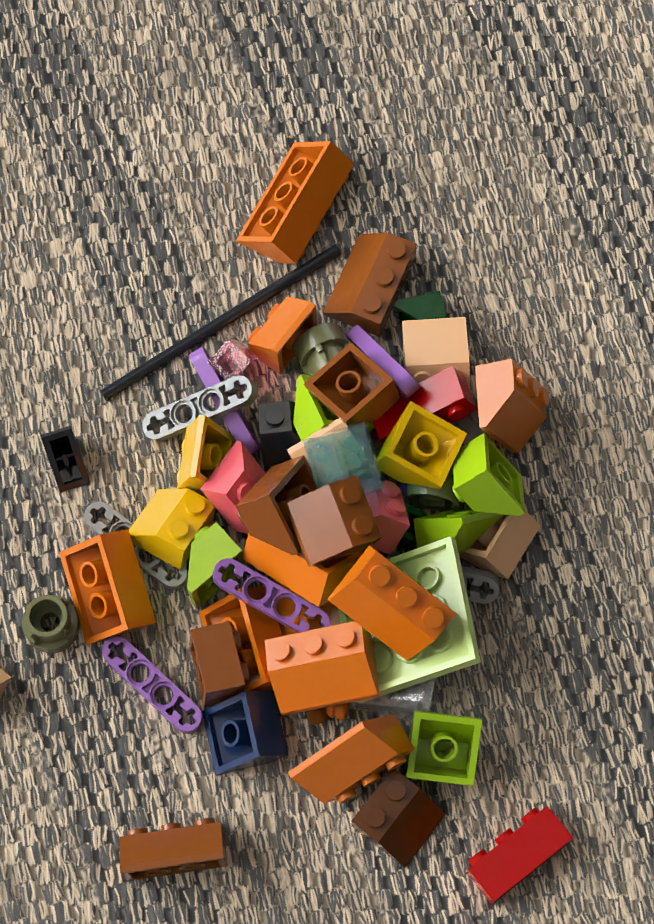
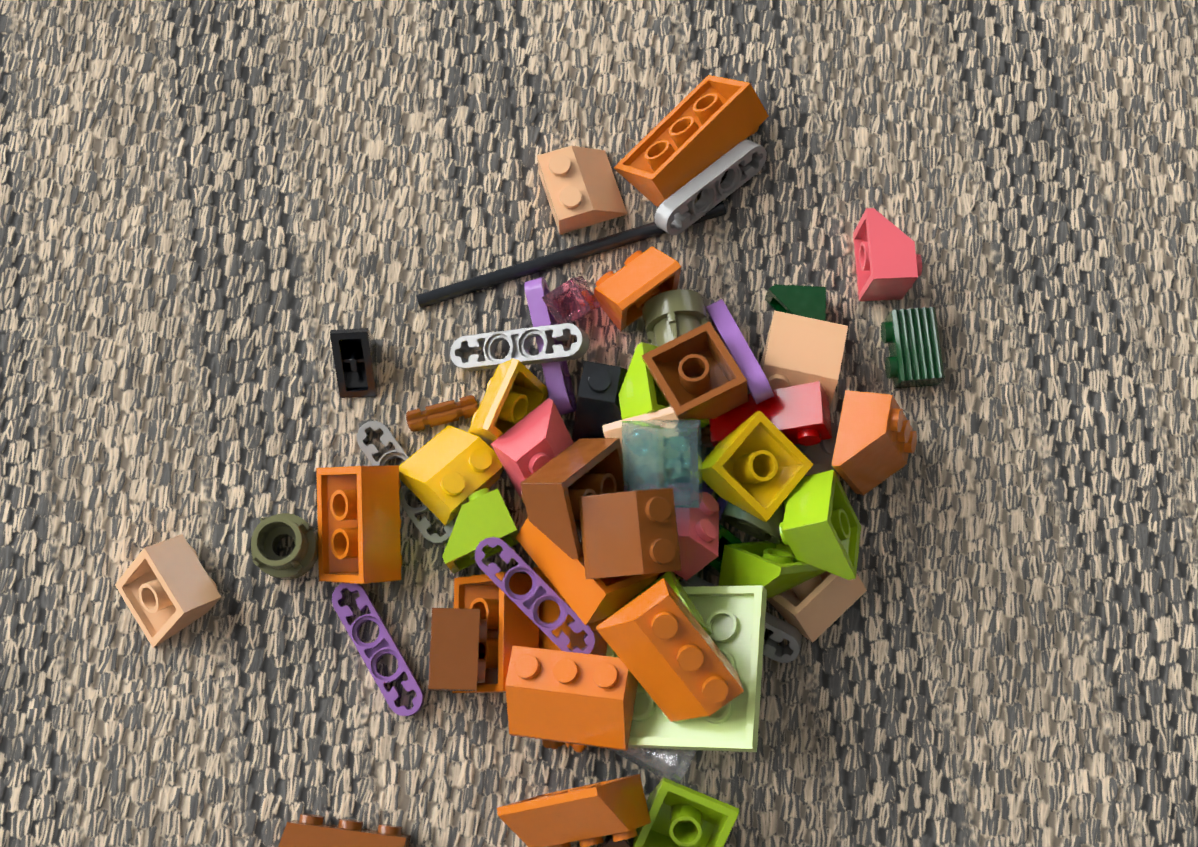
camera: 10 degrees right, 5 degrees up
dark blue slope [202,691,288,775] -> none
dark orange slope [323,233,417,337] -> none
none -> dark orange axle [406,395,478,432]
none -> light nougat slope [537,145,627,235]
none -> light grey beam [654,140,767,236]
none -> coral slope [853,208,922,301]
none -> dark green brick [881,306,945,389]

